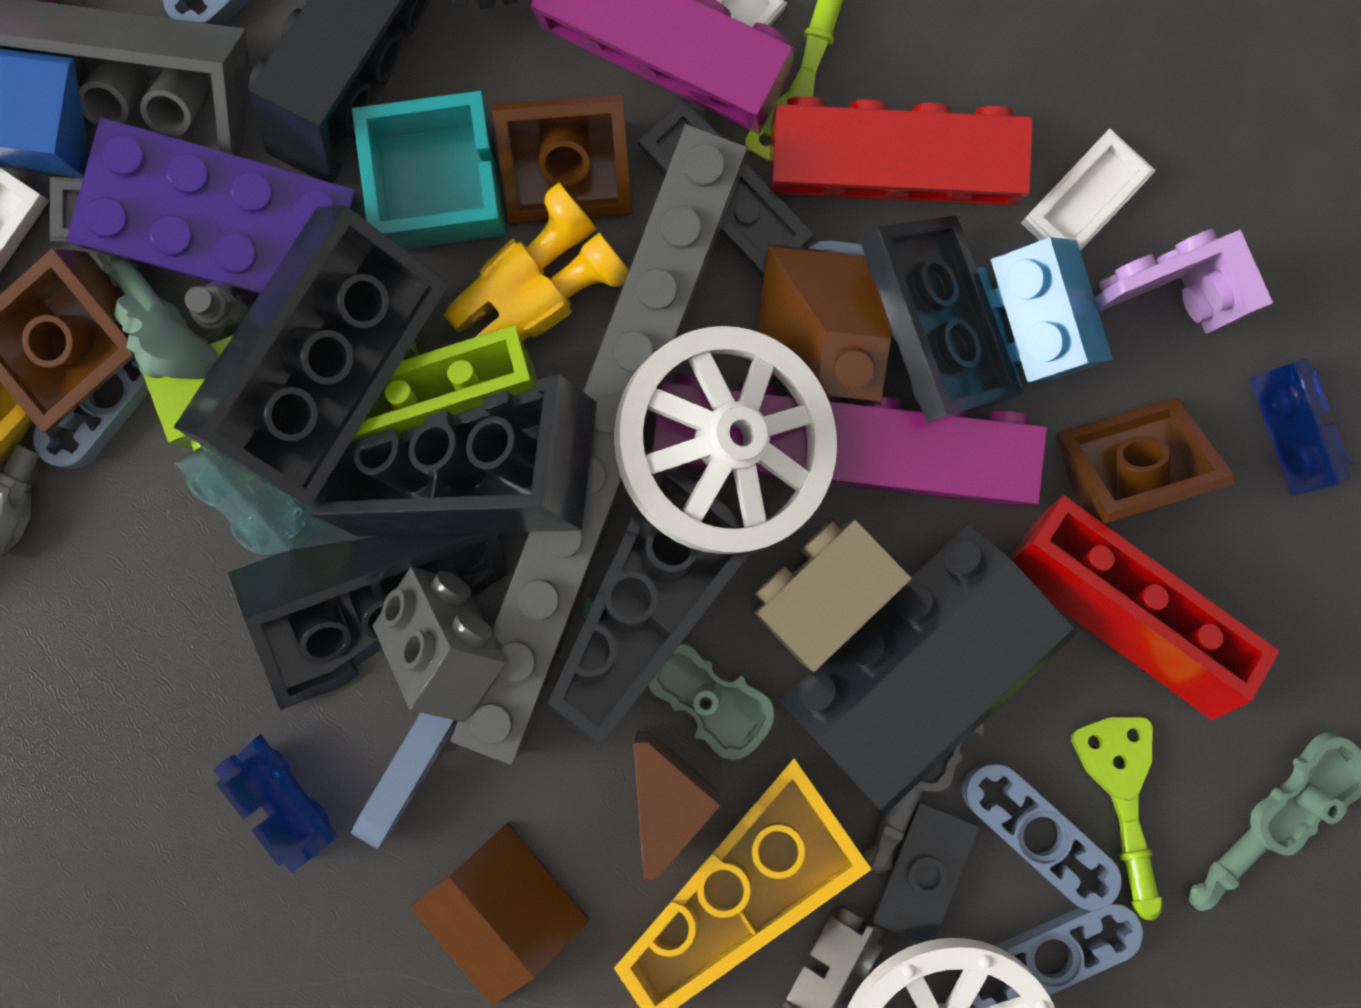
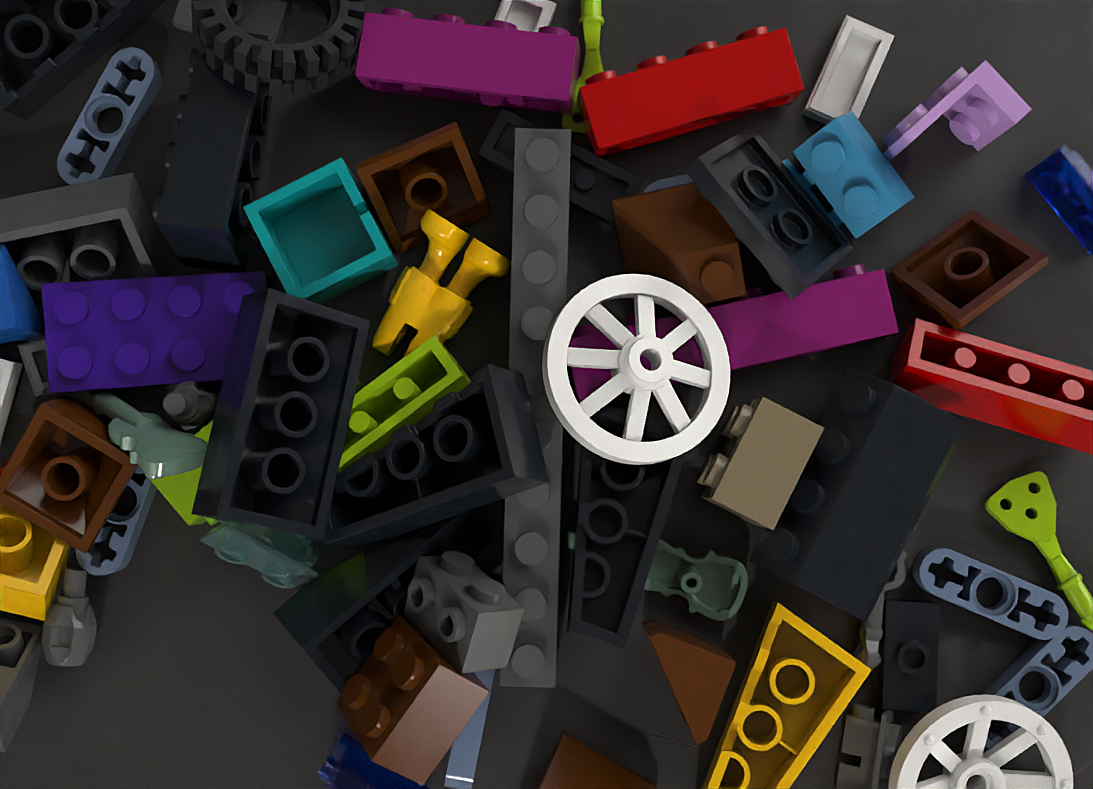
camera: 20 degrees left, 0 degrees up
none -> reddish brown piece [336,614,490,785]

